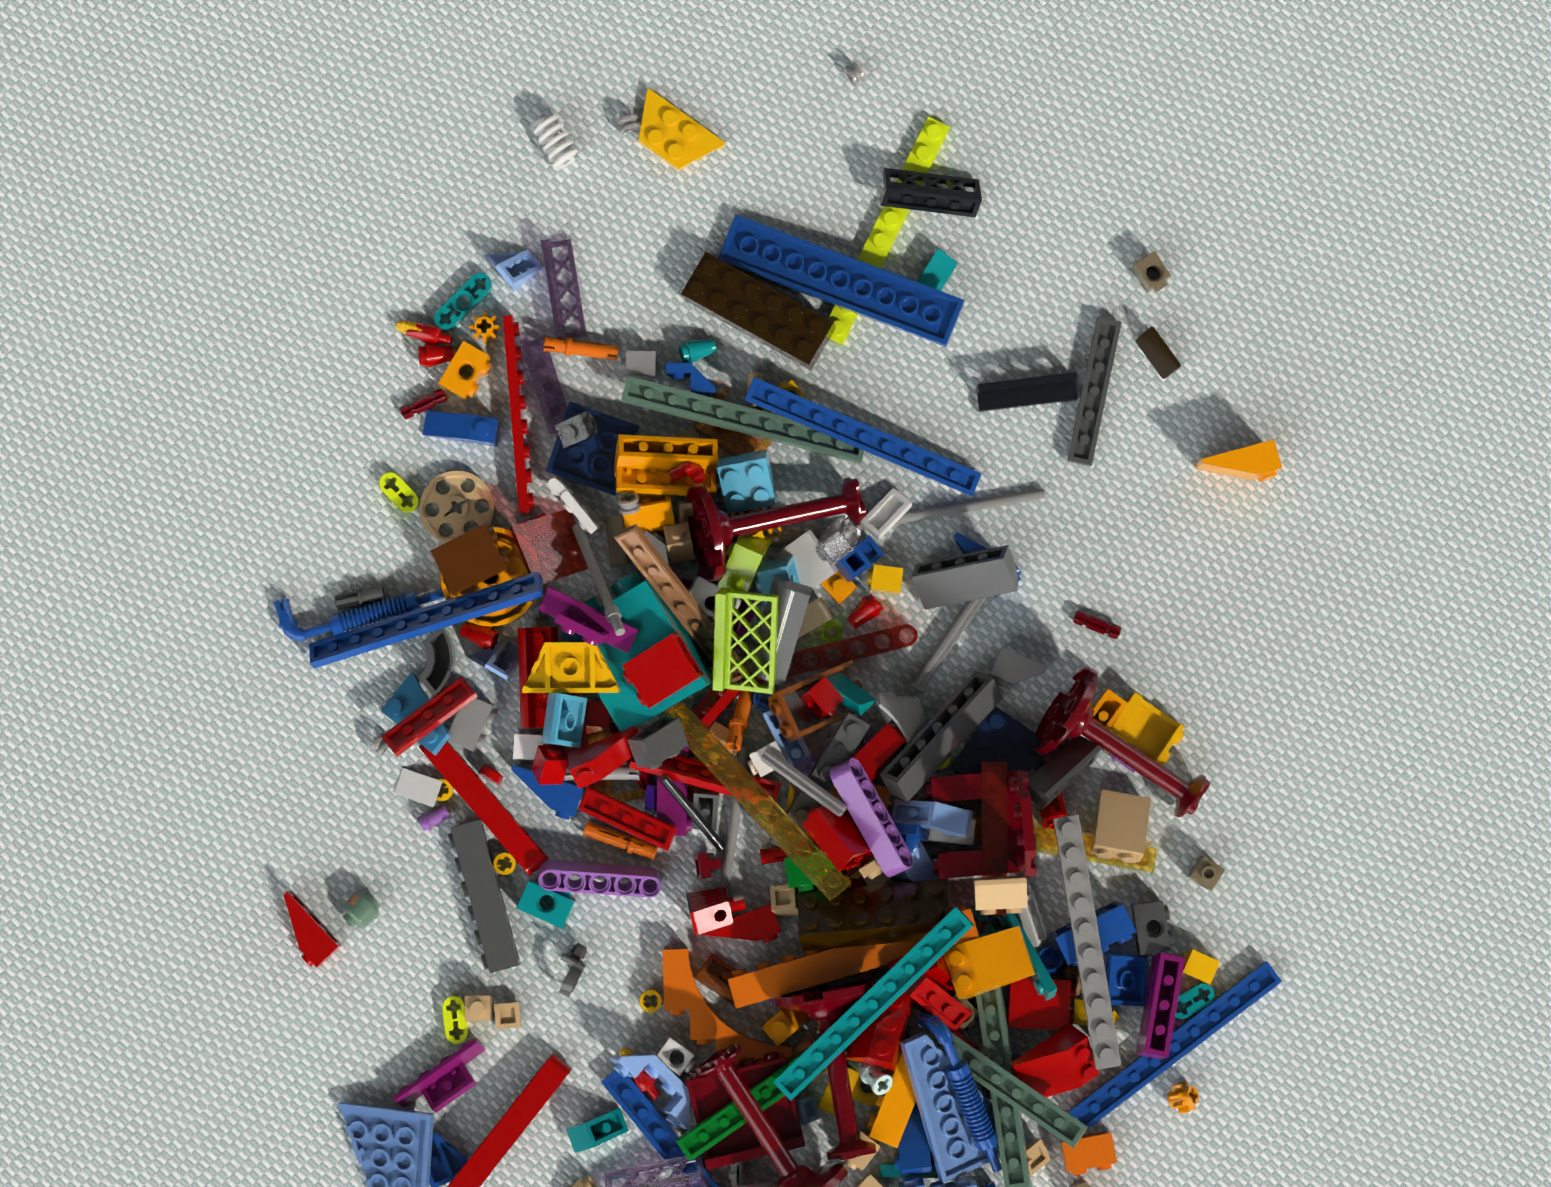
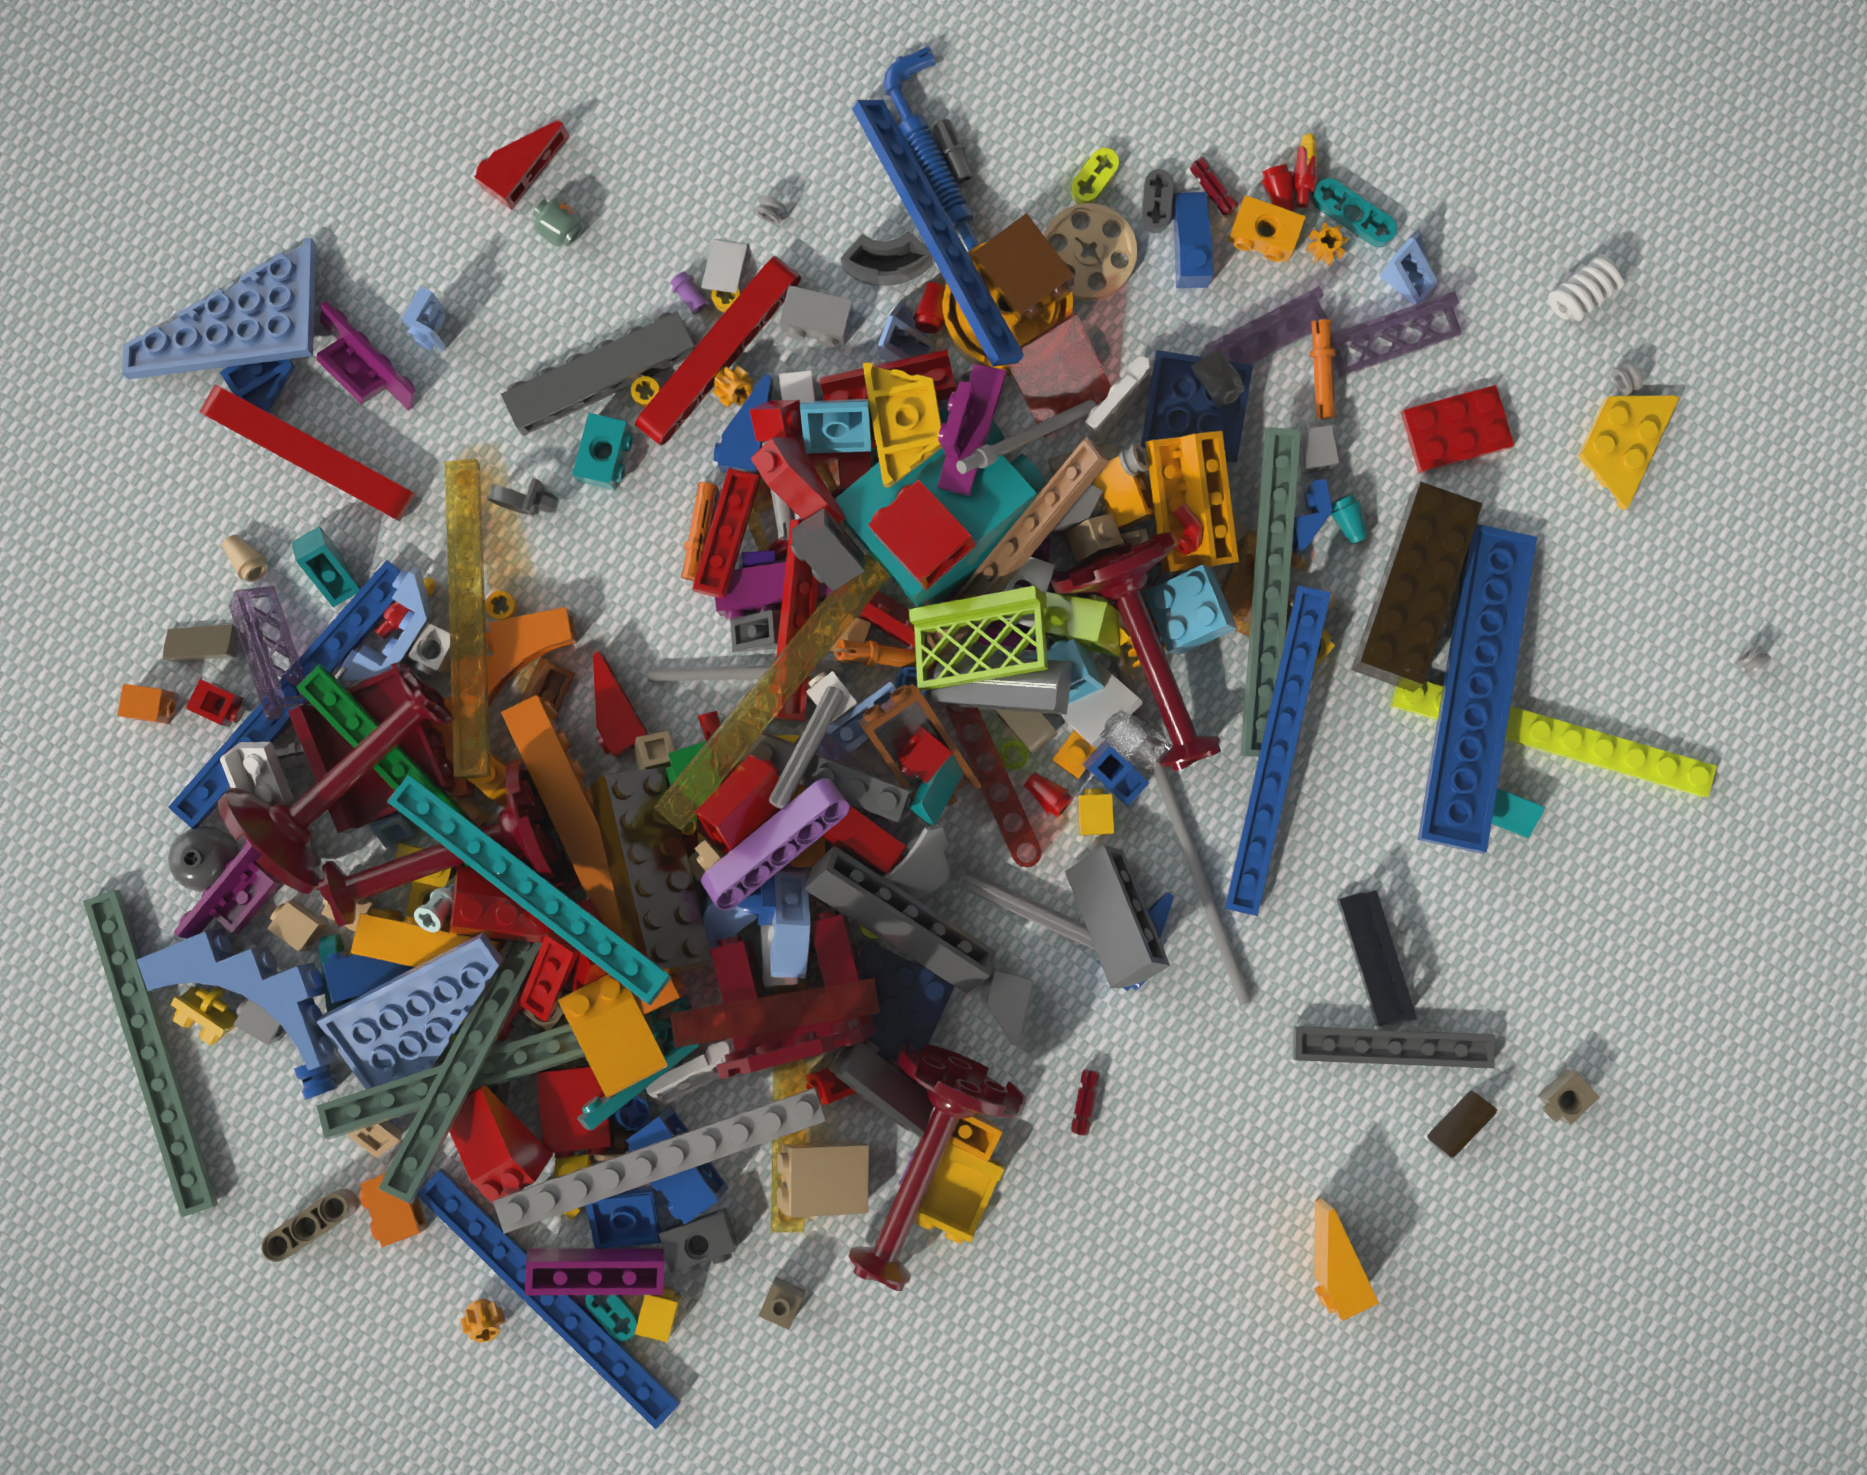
camera: 80 degrees right, 0 degrees up
dark azure wing [381,672,451,756] -> none
red tile [381,677,477,757] -> none
neon yellow beam [442,996,469,1044] -> none
tan brick [465,994,493,1022] -> none
red tile [478,764,503,785] -> none
tan plate [494,1001,522,1030] -> none
red plate [503,315,535,515] -> none
medium lavender beam [538,860,661,898] -> none
black bar [659,774,726,851] -> none
red torso [686,887,746,935] -> none
dark red tile [694,853,722,880] -> none
white tile [860,488,912,540] -> none
black fence [880,168,982,218] -> none
blue piece [917,1011,1002,1172] -> none
tan slope [973,876,1027,915] -> none
none -> light blue bracket [401,286,446,351]
none -> clear yellow plate [445,459,491,779]
none -> light orange gear [712,366,754,408]
none -> dark grey beam [1141,169,1173,234]
none -> red plate [1401,385,1515,474]

